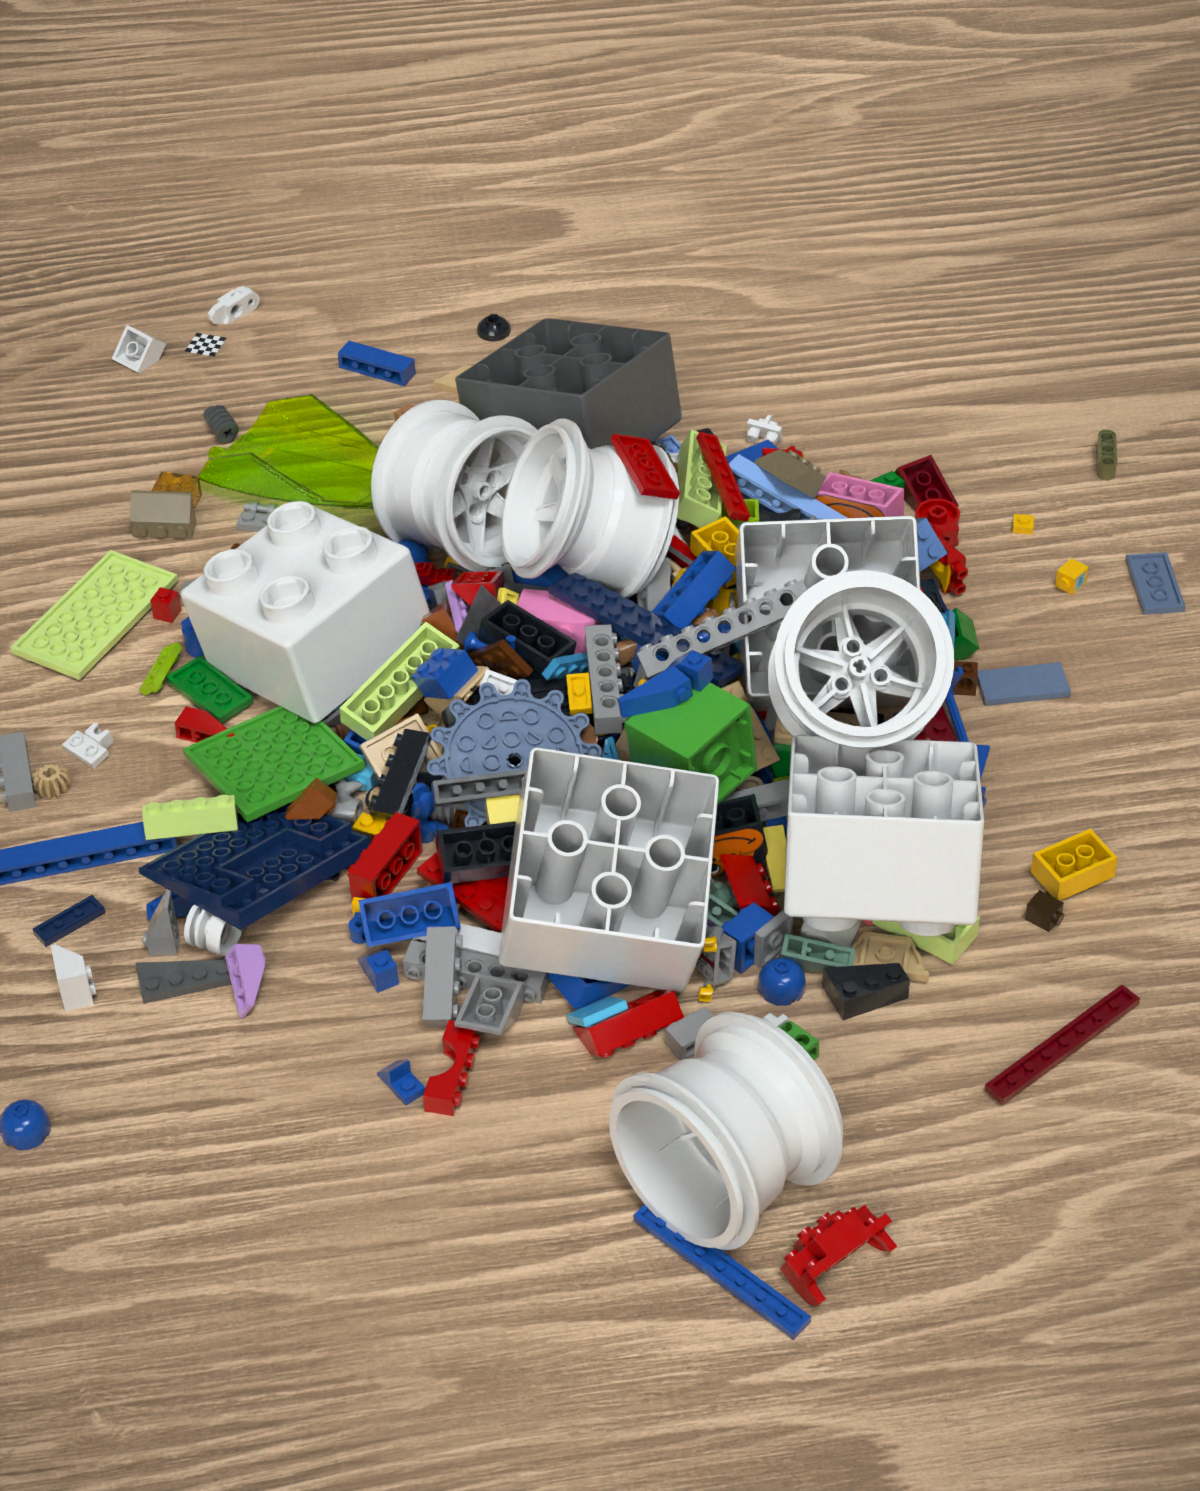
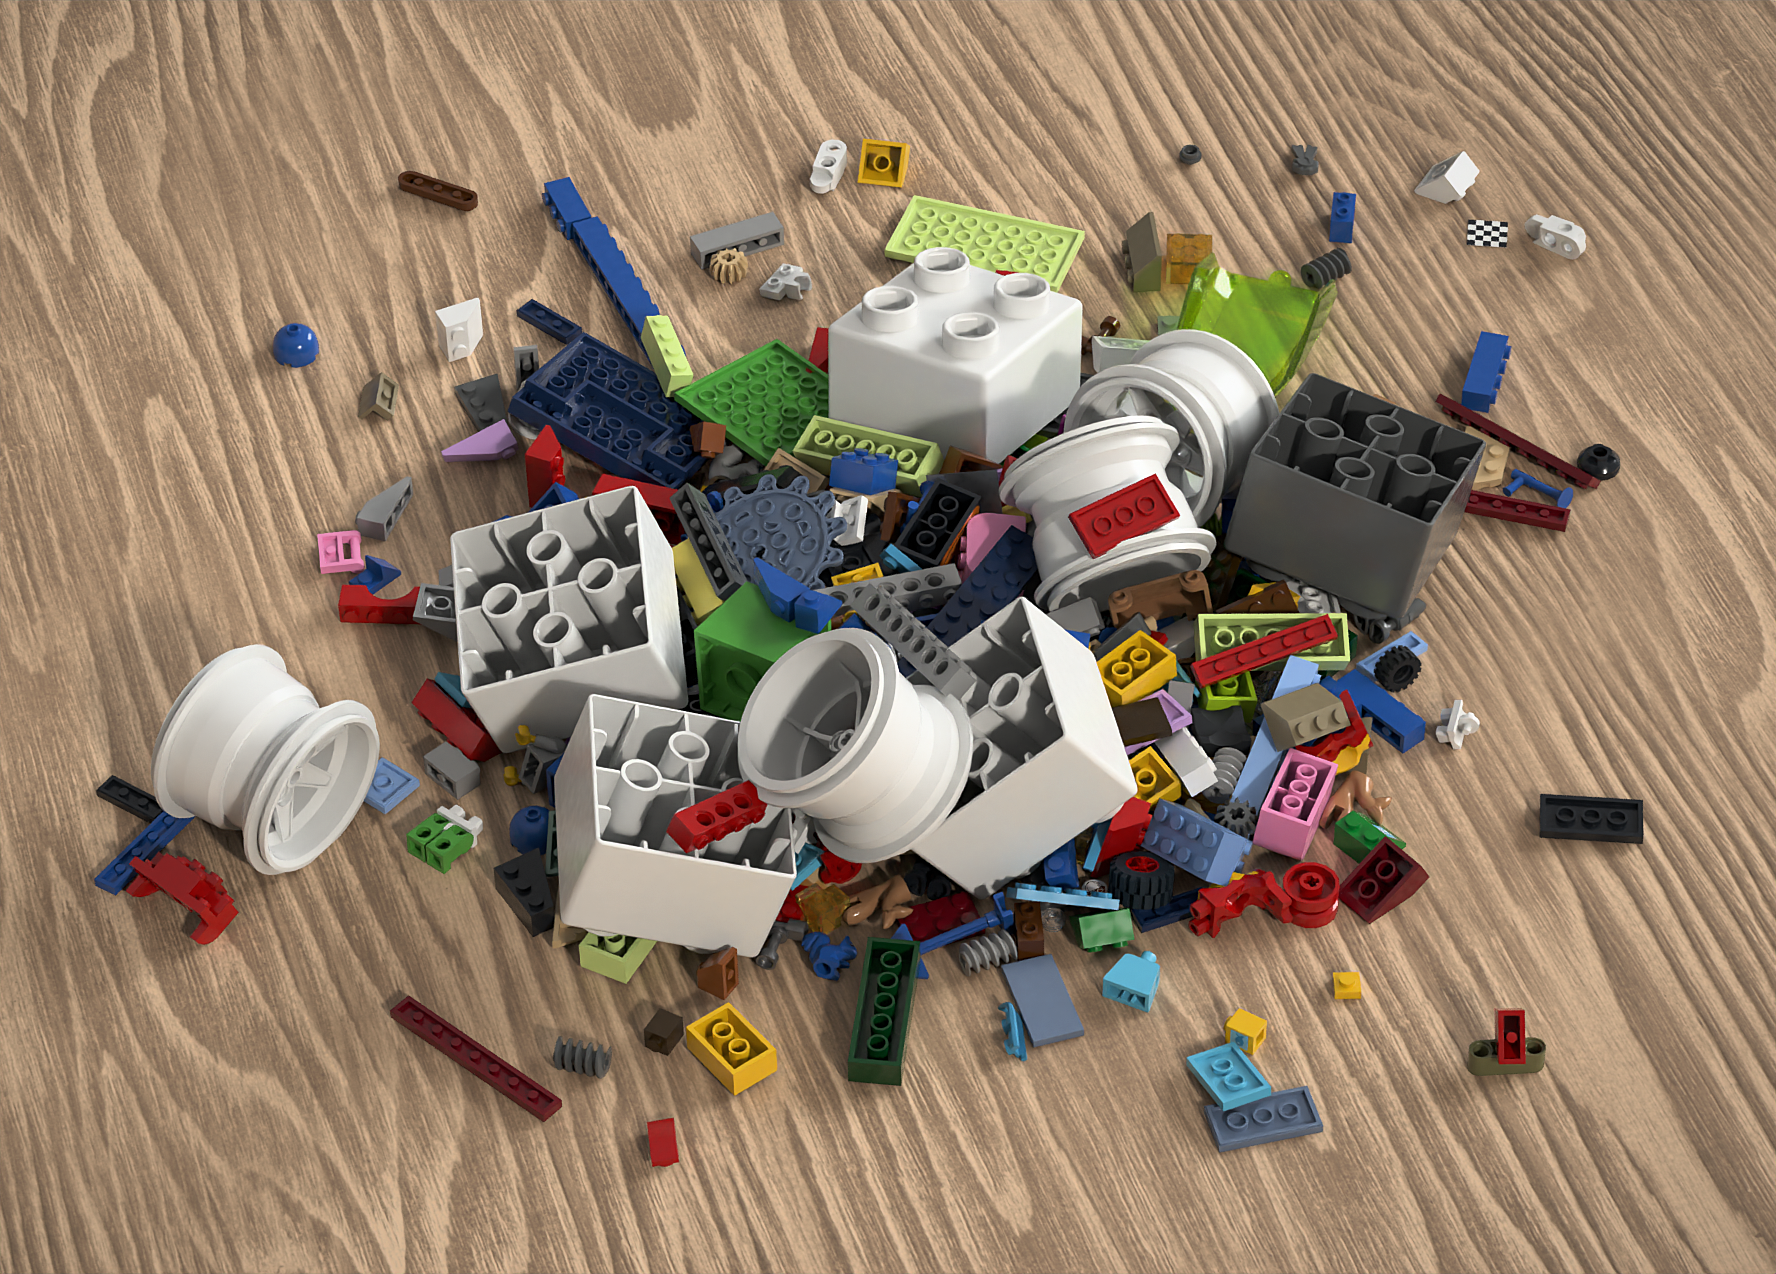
camera: 80 degrees right, 0 degrees up
none -> black tile [96,775,163,824]
none -> bright pink plate [317,530,364,574]
none -> light grey slope [355,476,413,541]
none -> dark tan panel [358,372,399,421]
none -> red slope [525,425,566,508]
none -> dark grey piece [553,1036,612,1079]
none -> red slope [647,1118,679,1167]
none -> red brick [666,780,768,854]
none -> dark orange slope [696,947,739,1000]
none -> dark green brick [848,937,921,1086]
none -> light grey piece [959,930,1017,976]
none -> dark azure piece [998,1002,1027,1061]
none -> medium azure torso [1102,951,1160,1013]
none -> dark grey plate [1179,144,1202,165]
none -> medium azure plate [1186,1042,1271,1111]
none -> dark grey piece [1291,144,1319,175]
none -> blue brick [1329,192,1356,243]
none -> dark red plate [1435,394,1601,490]
none -> red slope [1494,1008,1526,1064]
none -> black plate [1539,794,1644,844]

